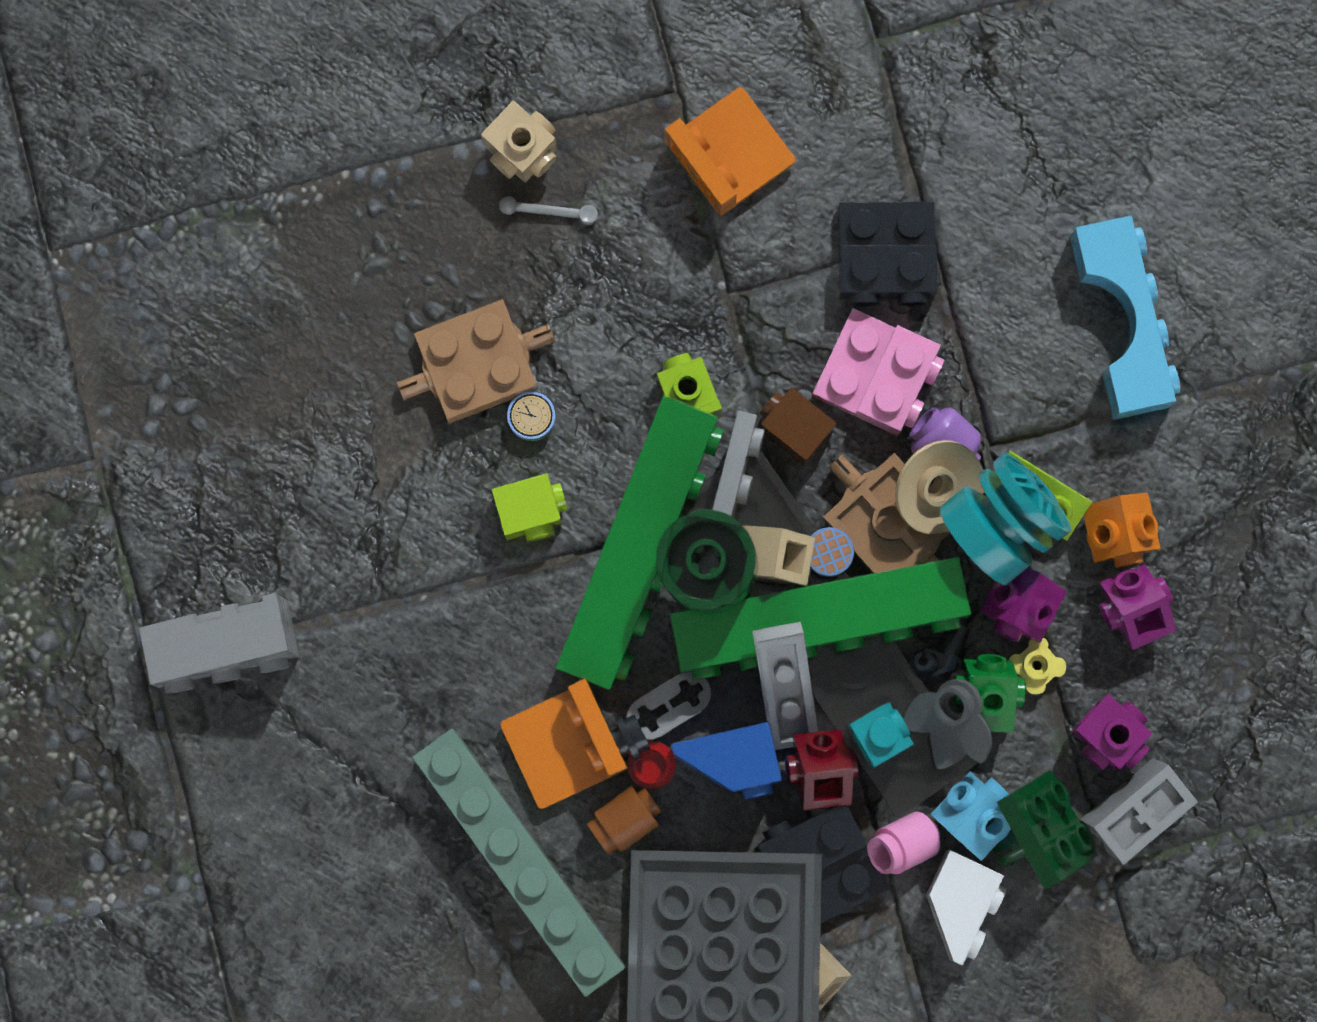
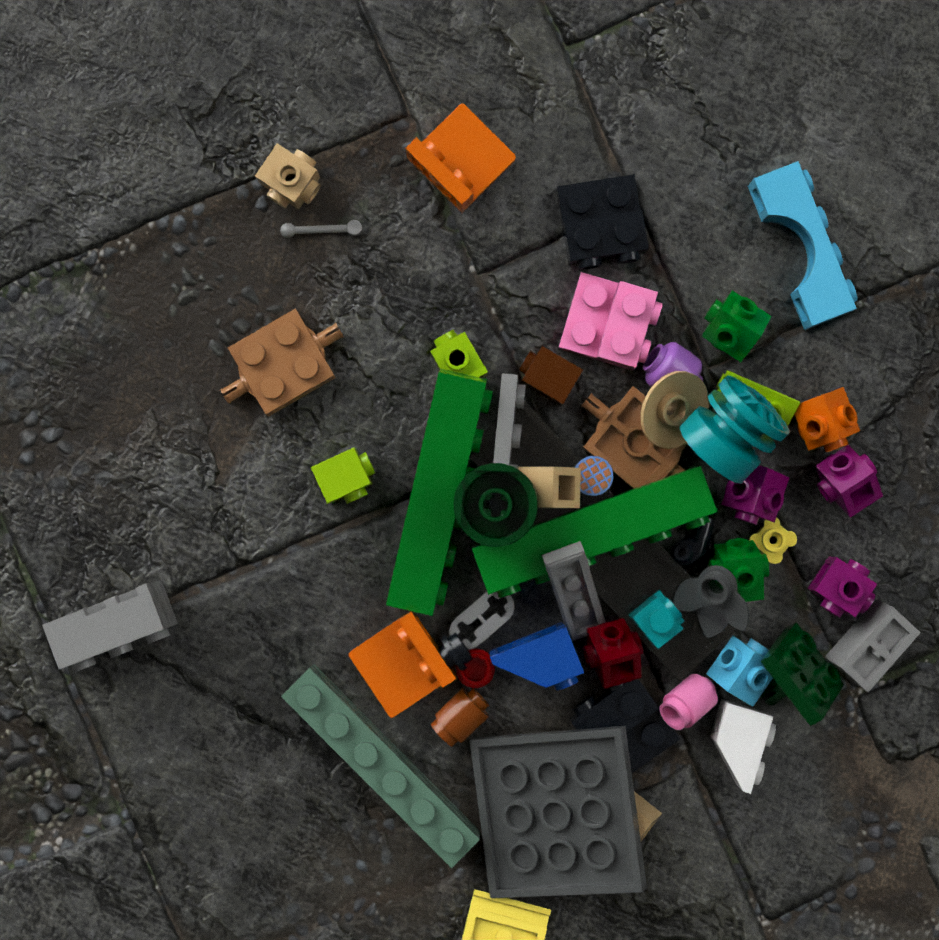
camera: 10 degrees left, 5 degrees up
tile [507,392,556,441] -> none
none -> green brick [702,290,772,362]

